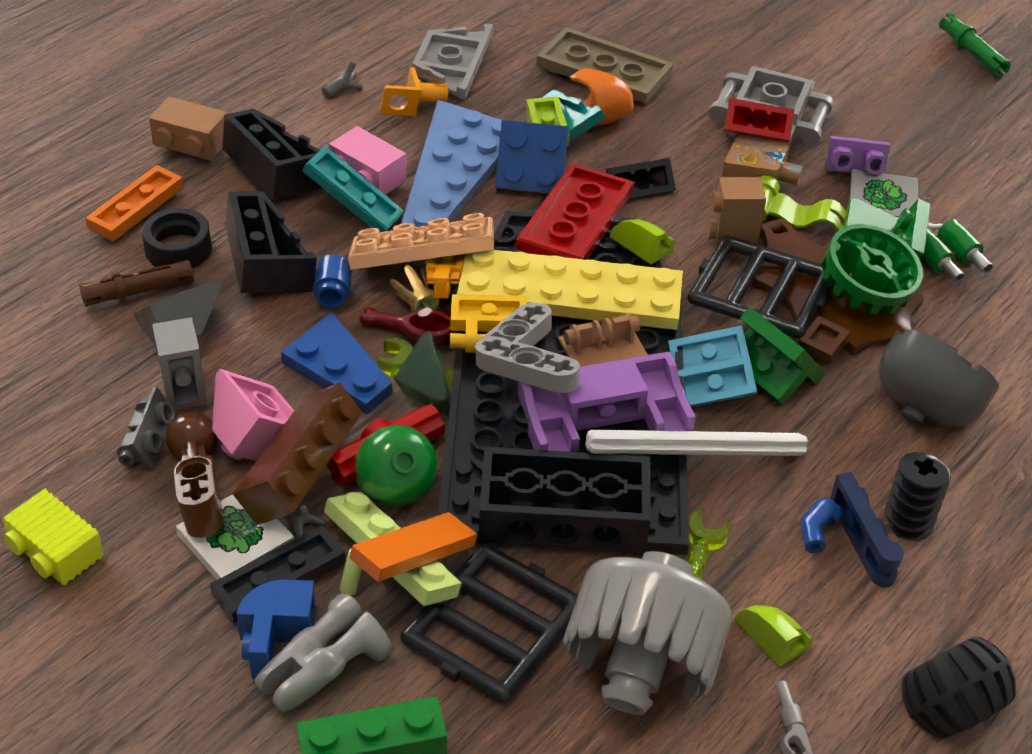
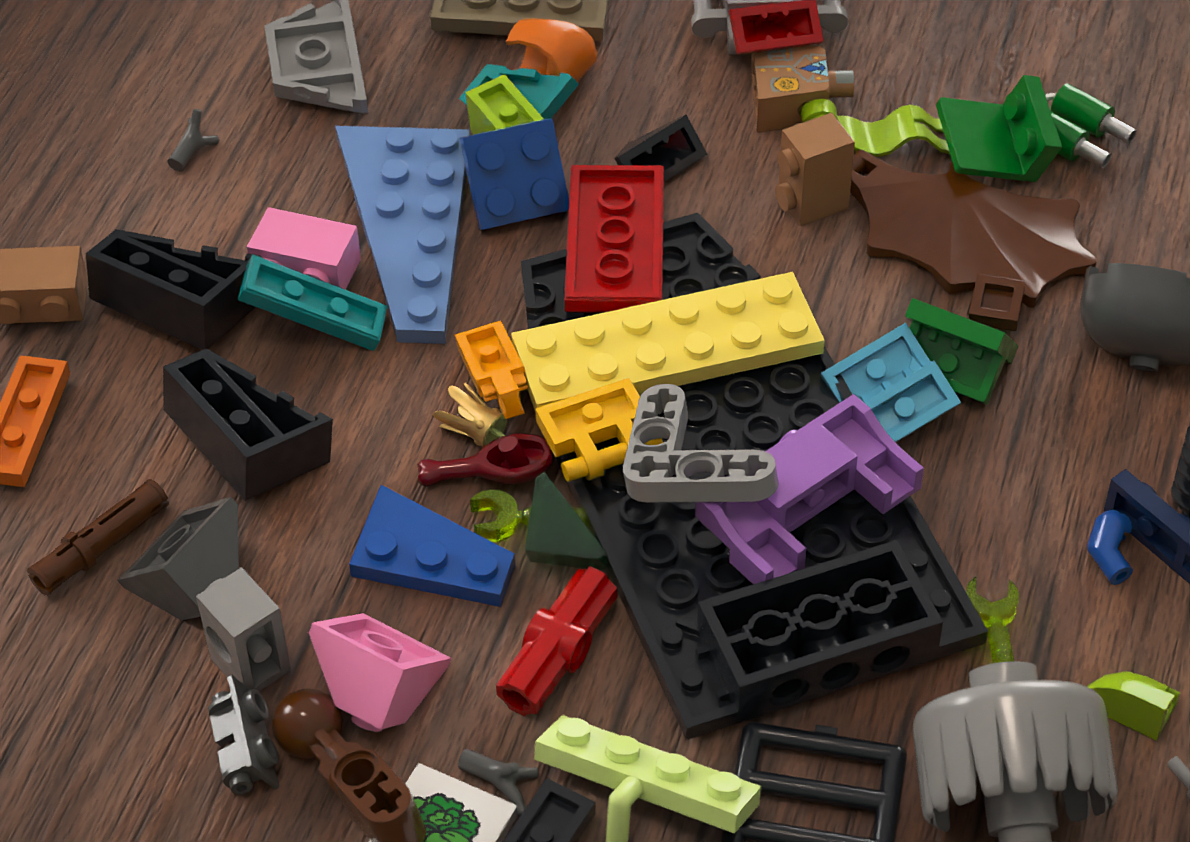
camera: 20 degrees left, 5 degrees up
black tyre [142,208,212,268] -> none
reddish brown brick [232,382,362,525] -> none
blue brick [313,255,352,308] -> none
light nougat tile [348,213,494,270] -> none
orange tile [350,512,477,582] -> none
green cylinder [354,425,438,507] -> none
light orange bracket [380,67,448,117] -> none
medium nougat hinge [558,313,648,367] -> none
white axle [585,430,808,456] -> none
lime brick [610,219,675,265] -> none
black bar [687,235,830,339] -> none
green gear [821,224,923,315] -> none
medium lavender hips [825,136,890,175] -> none
tile [849,169,918,218] -> none

